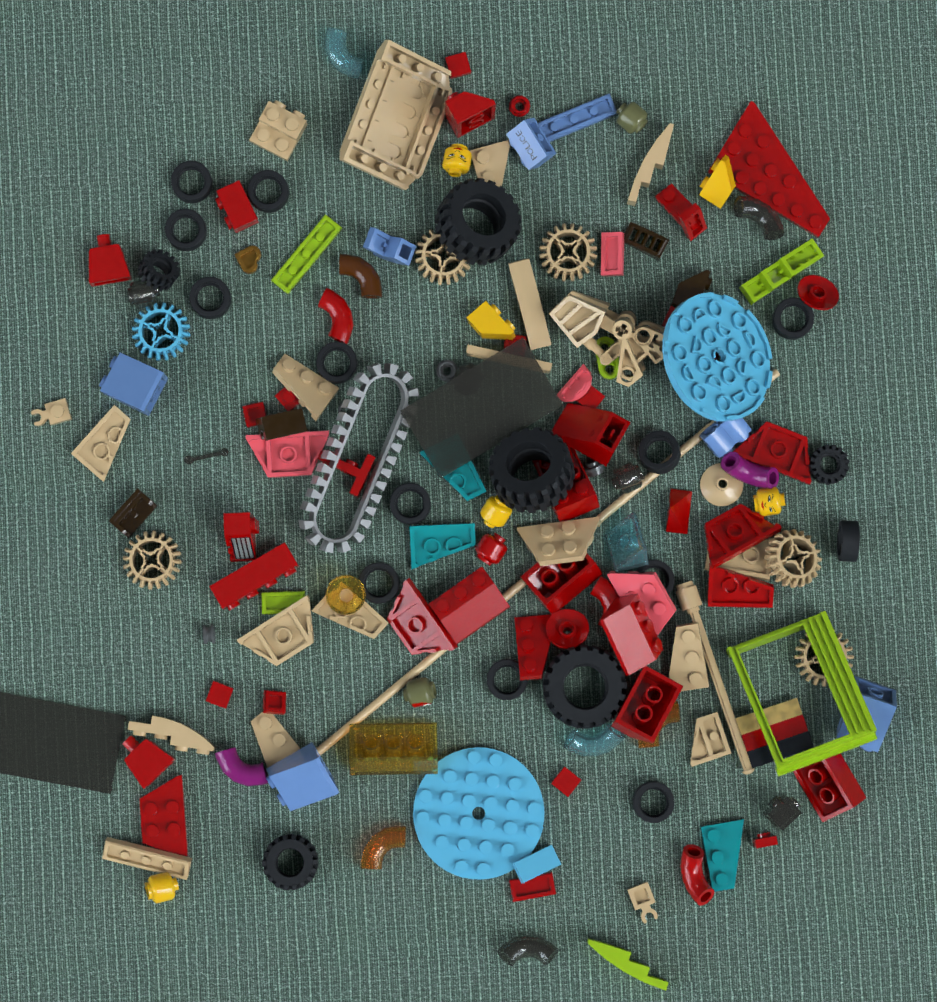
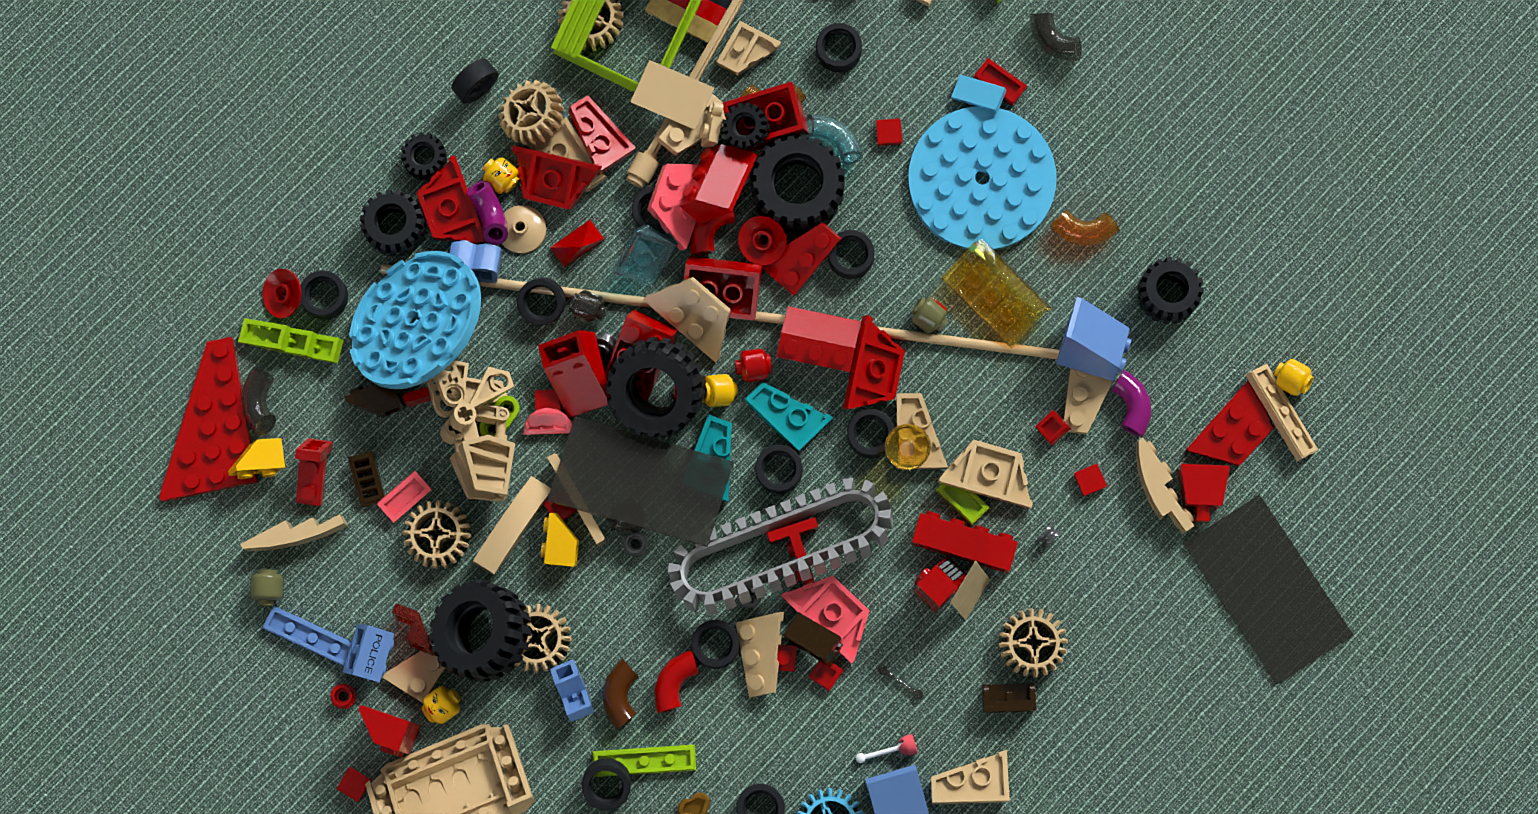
camera: 125 degrees left, 5 degrees down
none -> black tyre [360,190,426,257]
none -> clear red slope [392,603,433,656]
none -> black tyre [582,758,631,810]
none -> tan sticker [630,60,714,130]
none -> tan plate [699,102,723,148]
none -> black tyre [722,102,770,150]
none -> hinge [856,734,918,763]
none -> tan sticker [950,560,990,620]

